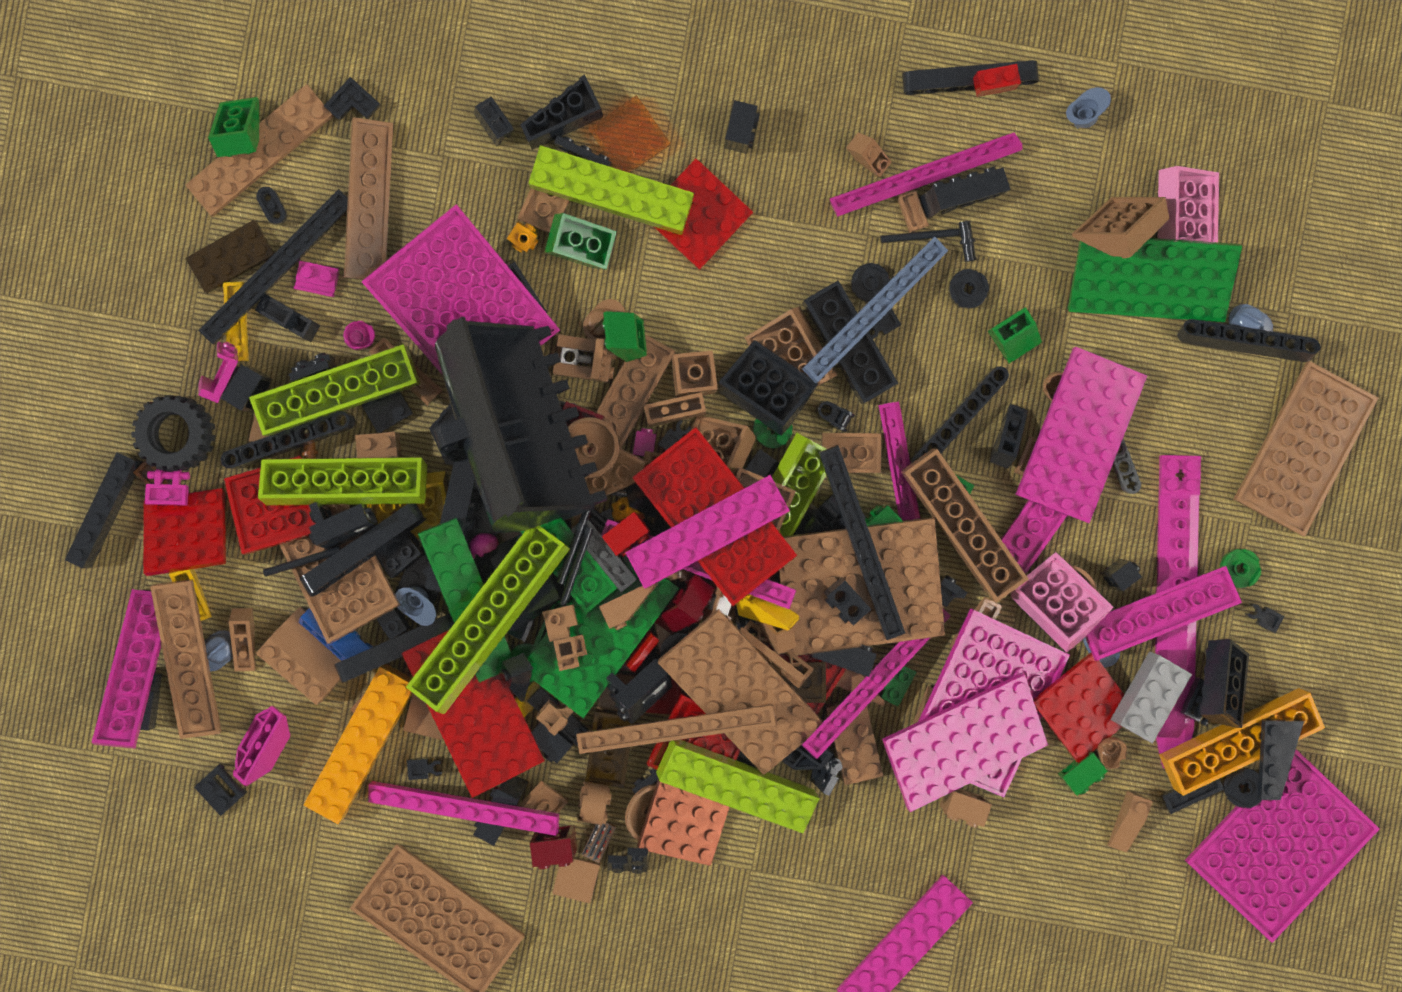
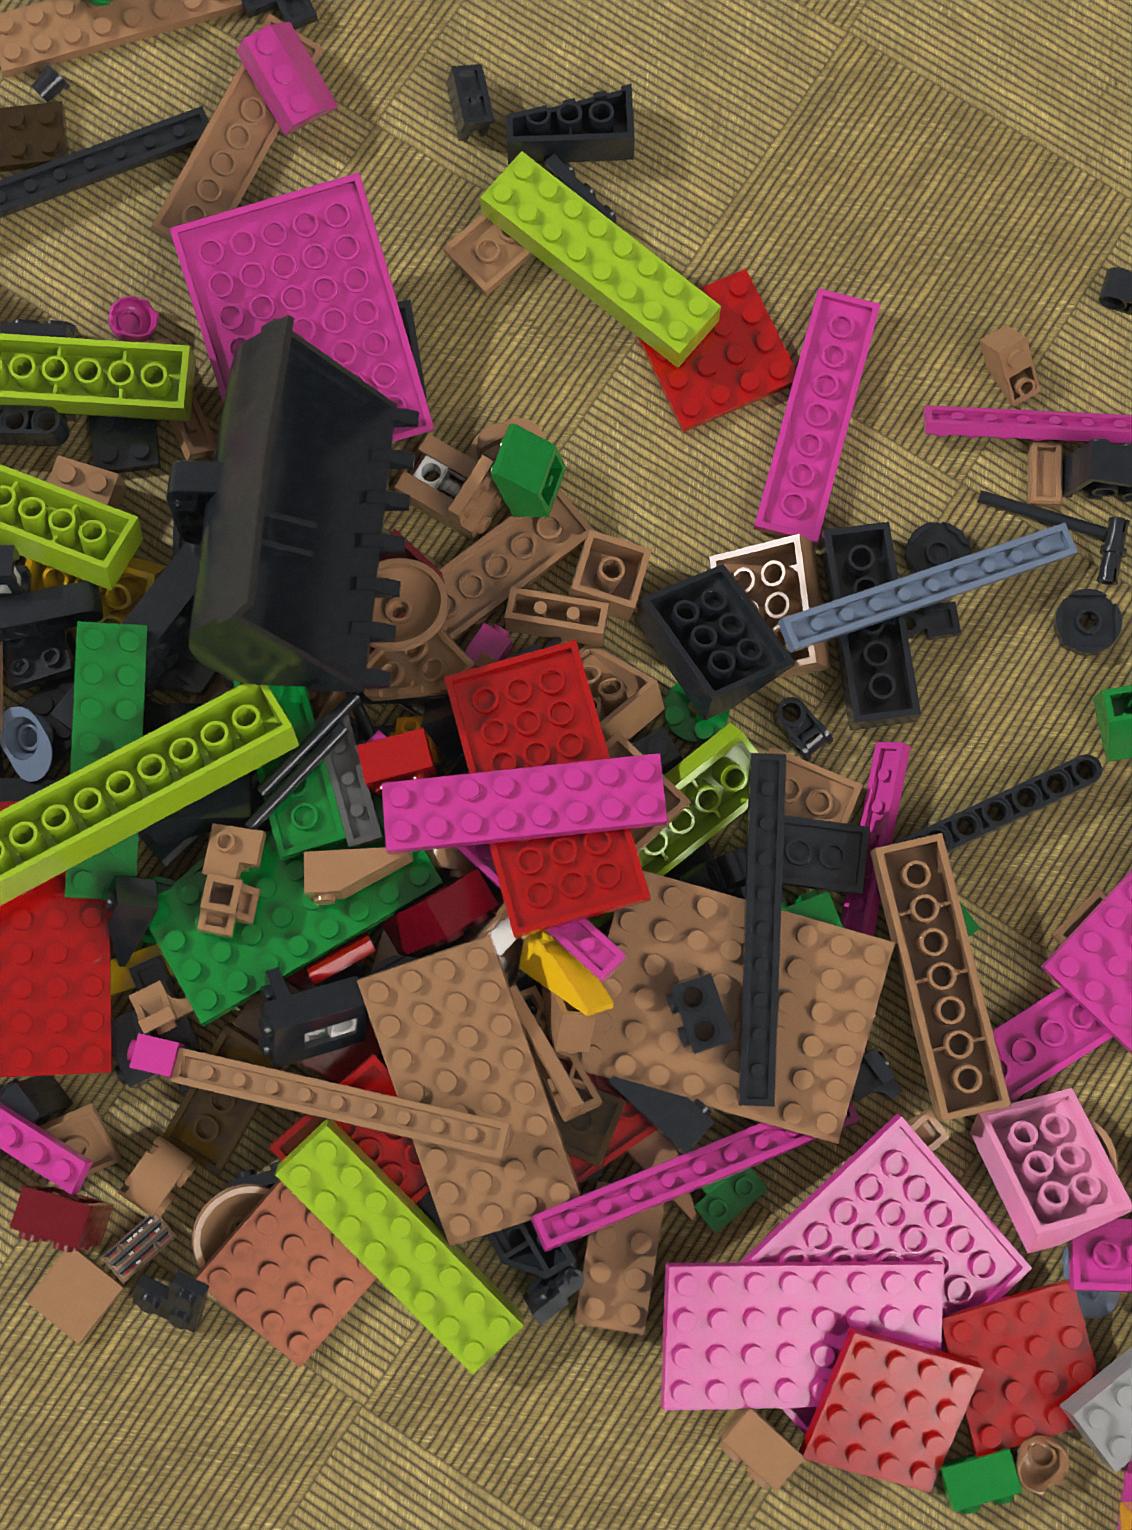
camera: 25 degrees right, 10 degrees down
black slope [255,294,321,342] -> none
black plate [256,187,288,225] -> none
dark pink plate [293,261,340,298] -> none
dark pink hair [468,533,499,559] -> none
light orange brick [507,221,539,253] -> none
green brick [544,213,617,270] -> none
clear orange plate [588,95,671,173] -> none
black brick [724,100,760,154] -> none
black slope [989,403,1028,469] -> none
none -> black piece [31,63,71,103]
none -> dark pink brick [127,1033,185,1077]
none -> dark pink slope [236,22,338,136]
none -> dark pink plate [753,288,880,546]
none -> black plate [782,816,870,895]
none -> plate [799,1326,984,1492]

